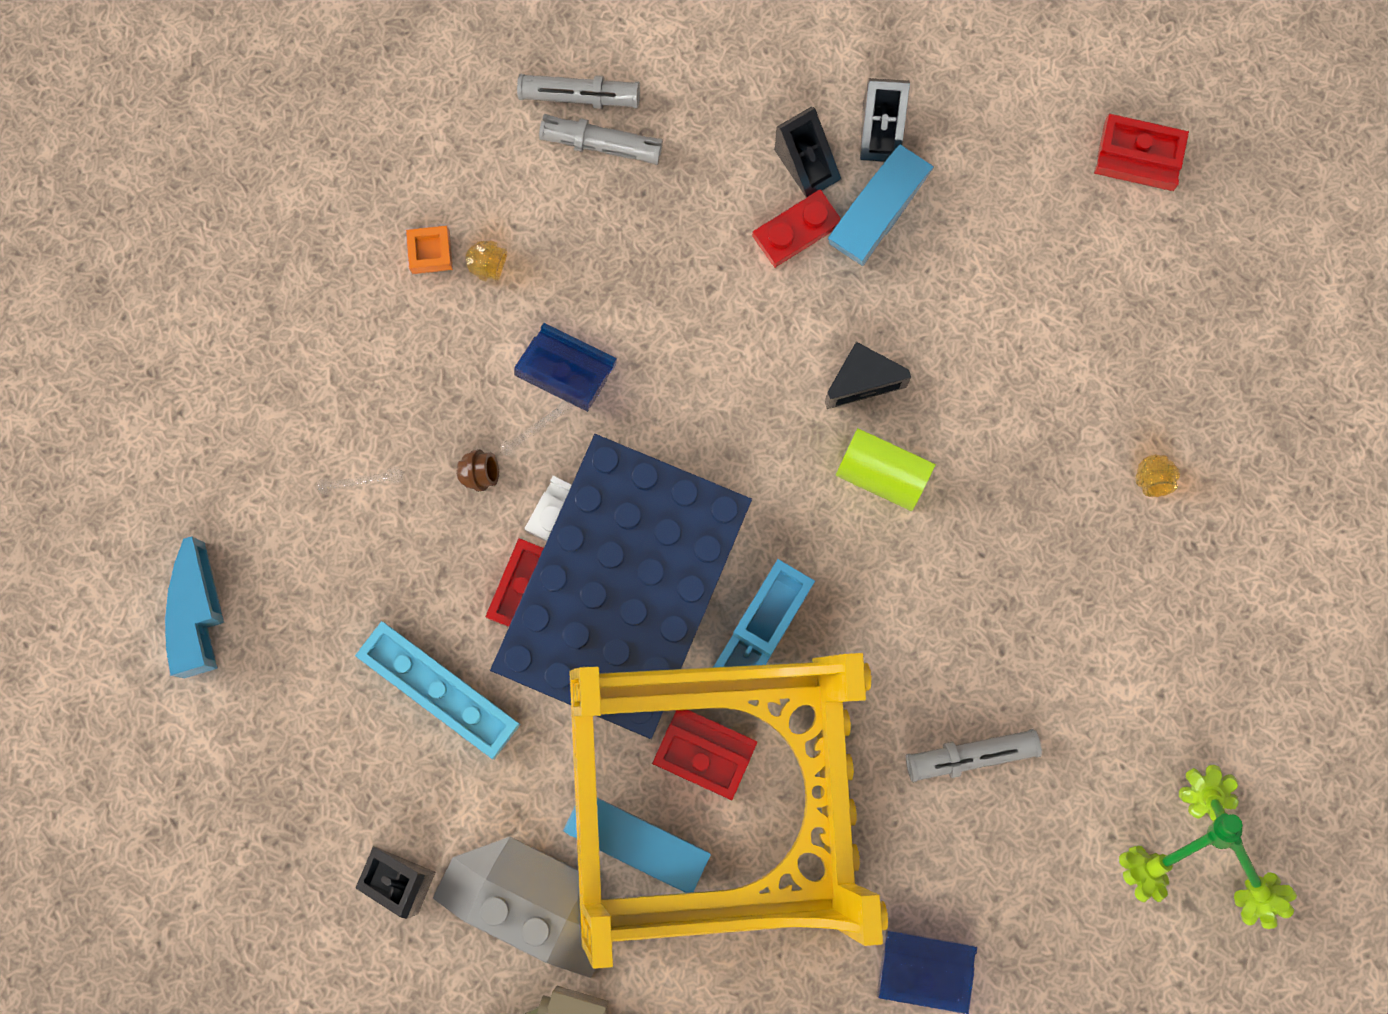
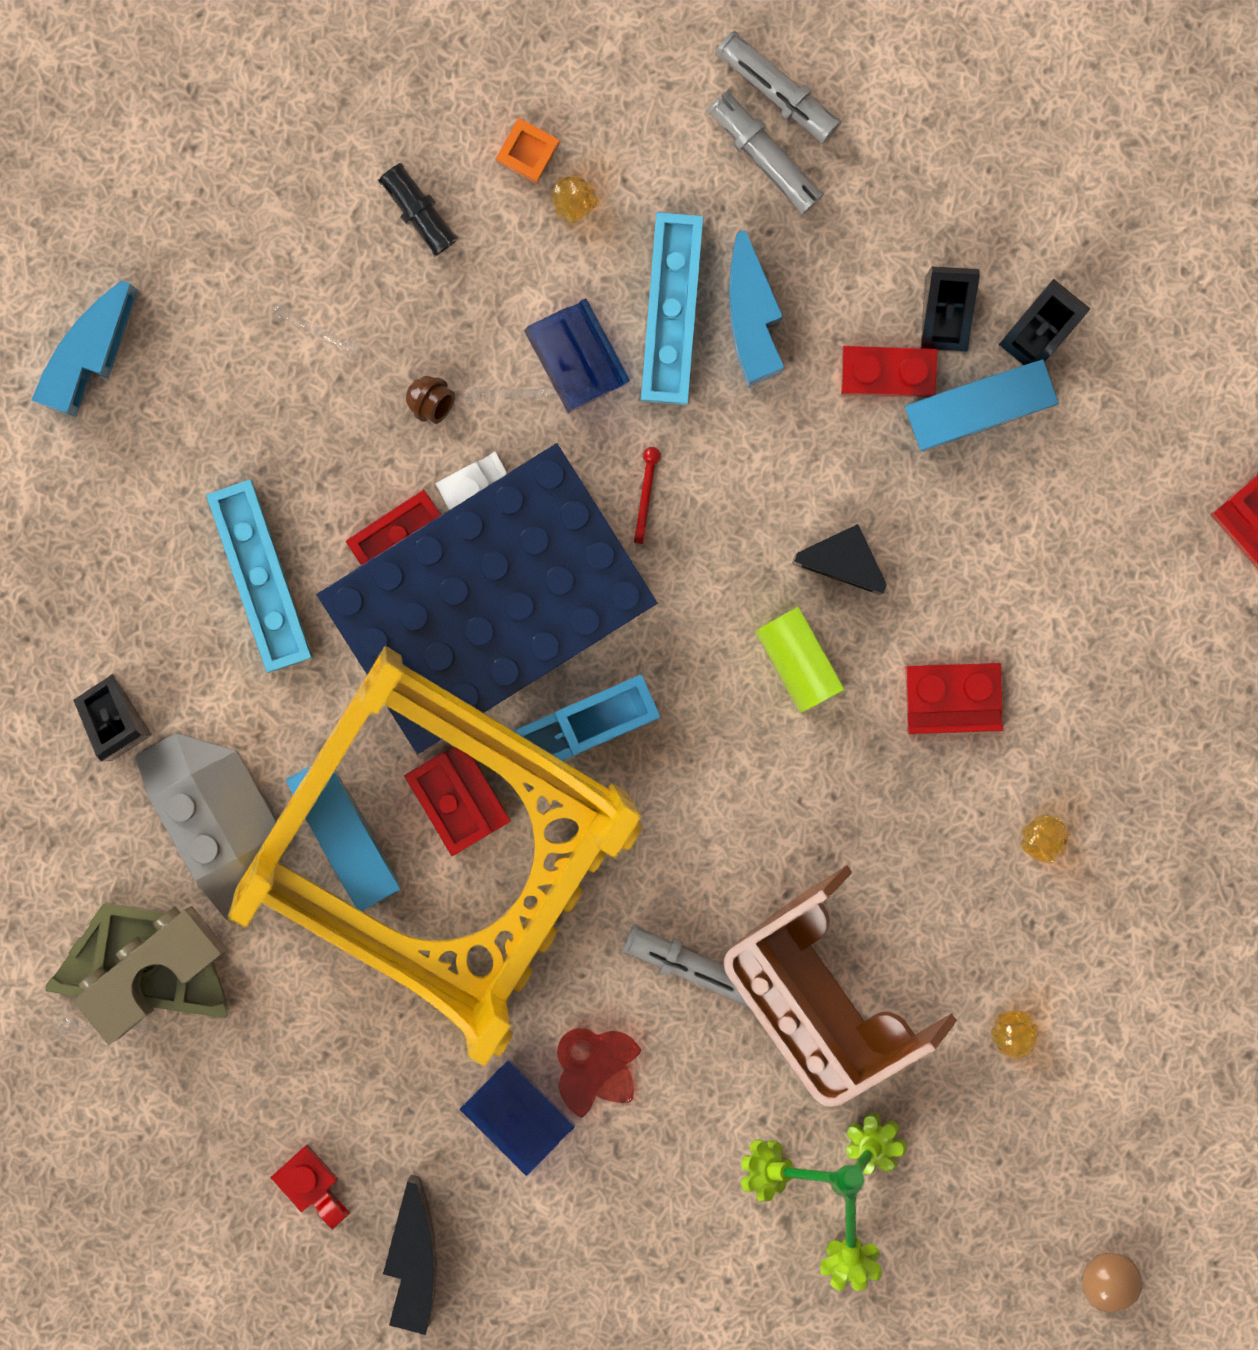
camera: 35 degrees right, 10 degrees up
none -> black pin [378,163,459,257]
none -> clear red plate [557,1028,641,1117]
none -> red hinge [634,447,661,544]
none -> medium azure plate [641,212,703,405]
none -> dark orange windscreen [724,865,957,1107]
none -> dark azure slope [729,230,784,388]
none -> red plate [905,663,1003,734]
none -> clear yellow plate [991,1011,1039,1059]

